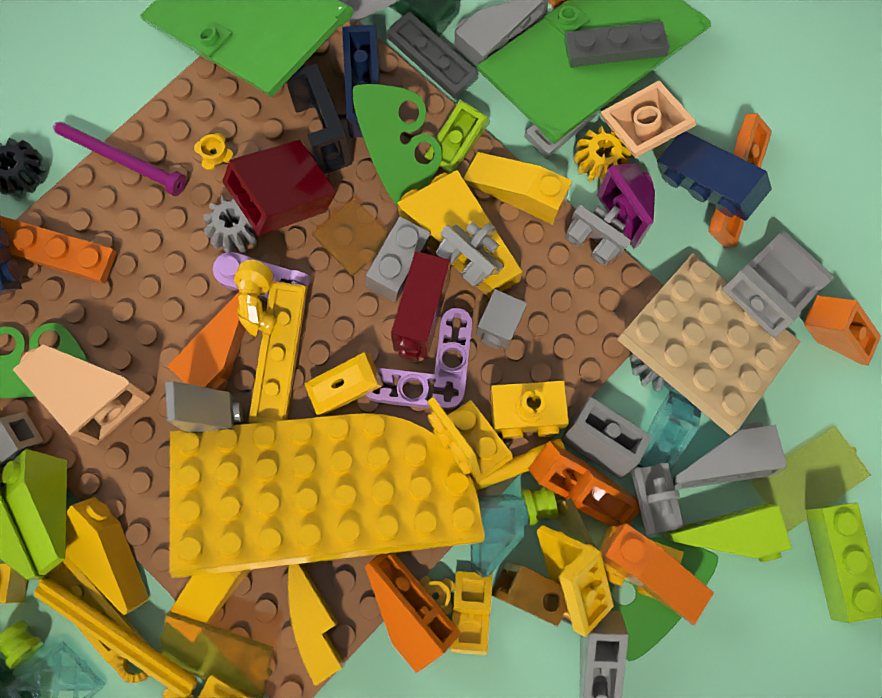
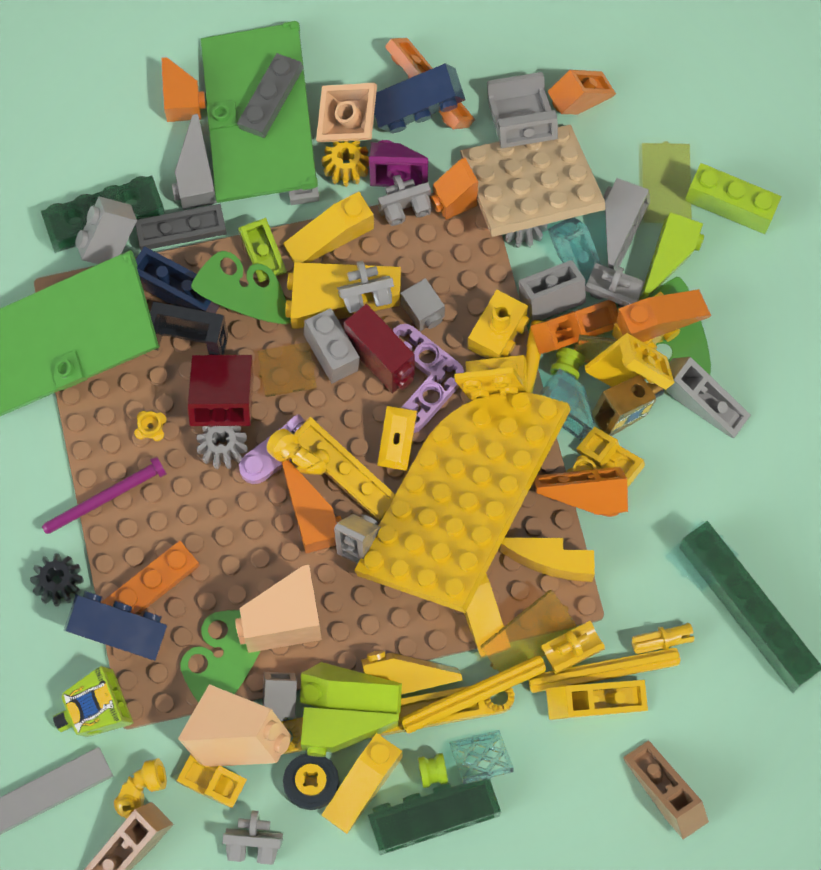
camera: 55 degrees left, 5 degrees down
none -> orange slope [430,158,478,220]

